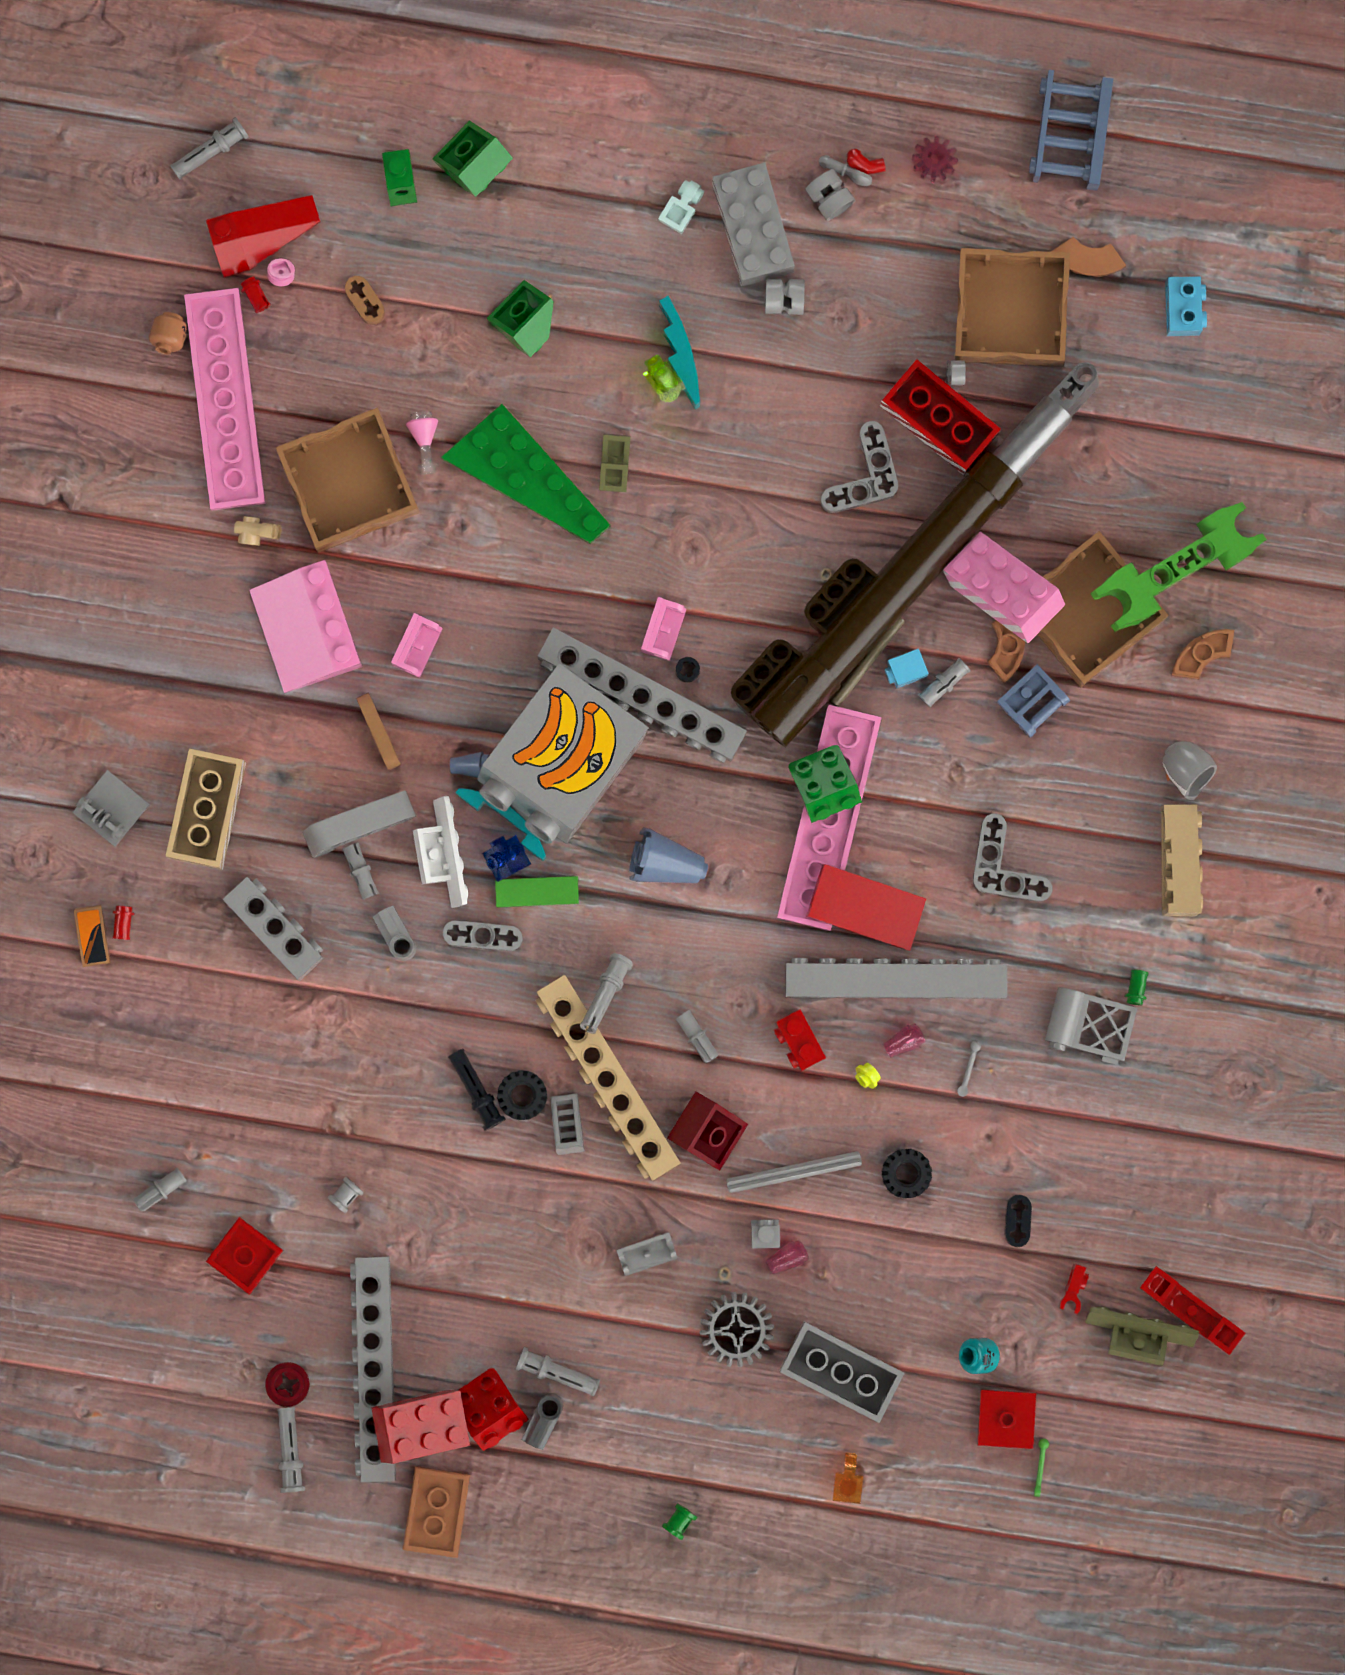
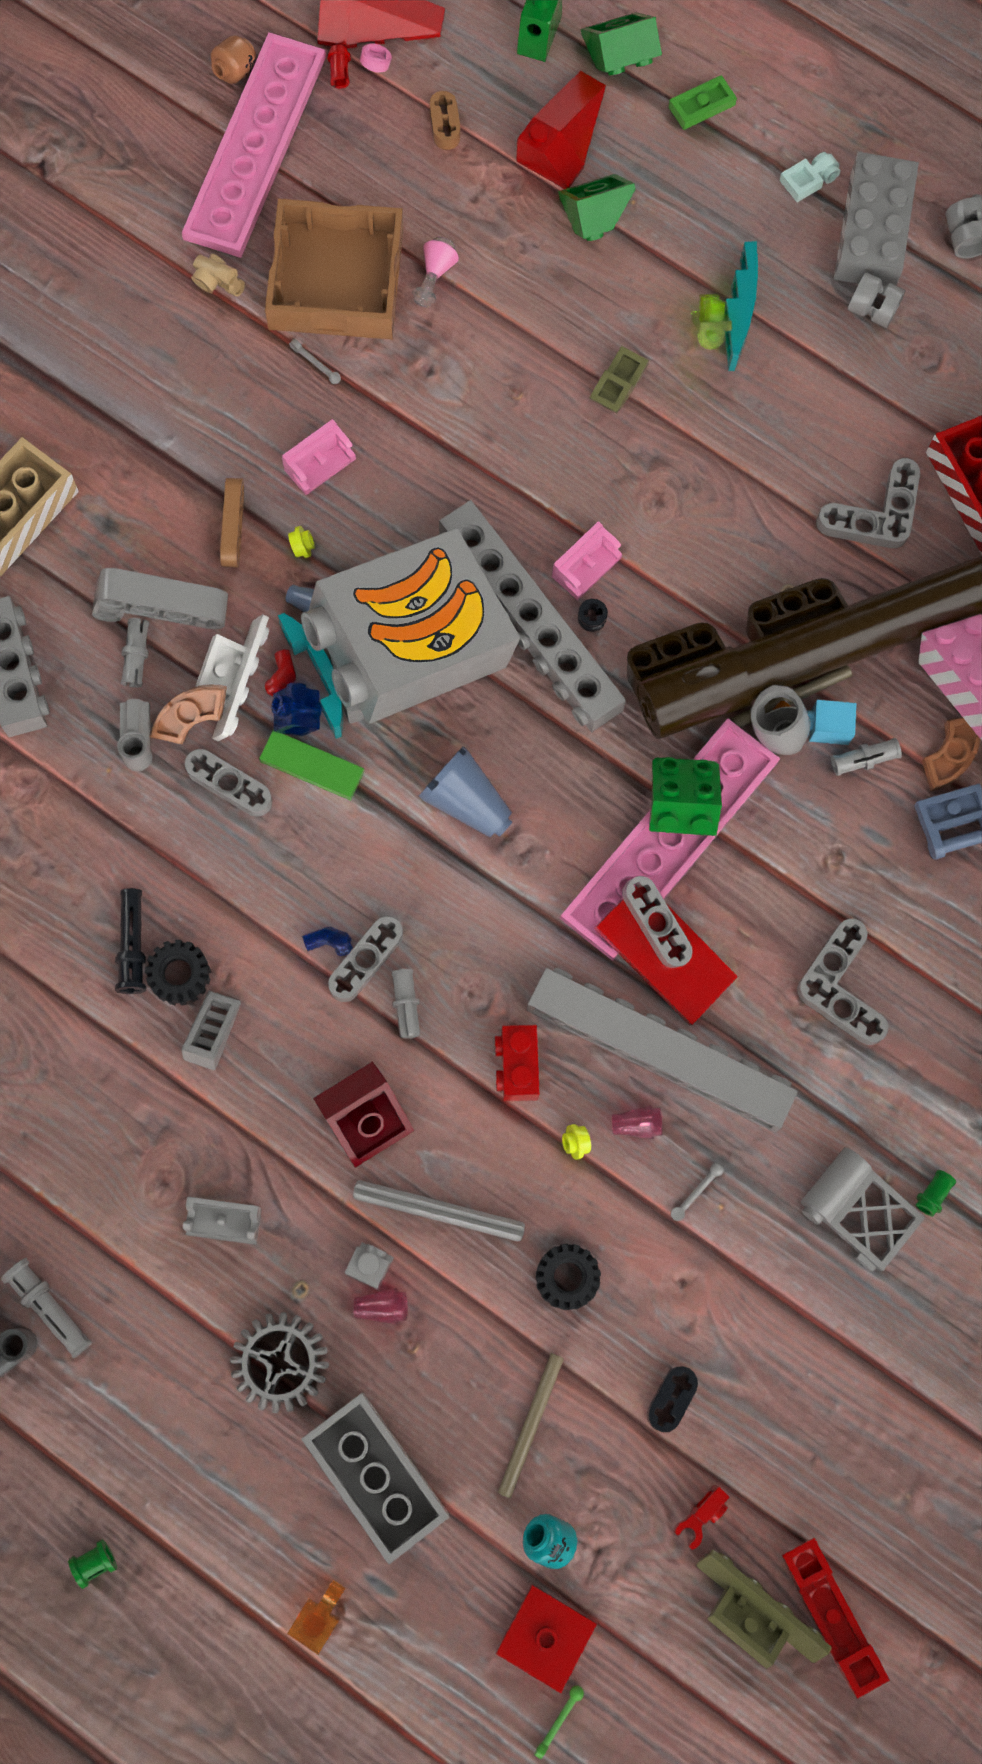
camera: 25 degrees right, 10 degrees down
bright pink slope [250,560,362,693] -> none
green wing [441,404,611,544] -> none
tan brick [535,975,681,1181] -> none
light grey pin [580,953,633,1034] -> none
none -> nougat tile [150,684,227,744]
none -> red arm [264,649,296,697]
none -> neon yellow plate [288,526,315,558]
none -> light grey hinge [289,339,341,384]
none -> clear blue arm [302,927,353,956]
none -> light grey beam [328,916,403,1002]
none -> dark tan bar [497,1353,564,1498]
none -> red wedge [516,71,606,189]
none -> light grey beam [622,876,692,968]
none -> bright green plate [668,75,737,130]
none -> light grey piece [751,685,811,755]

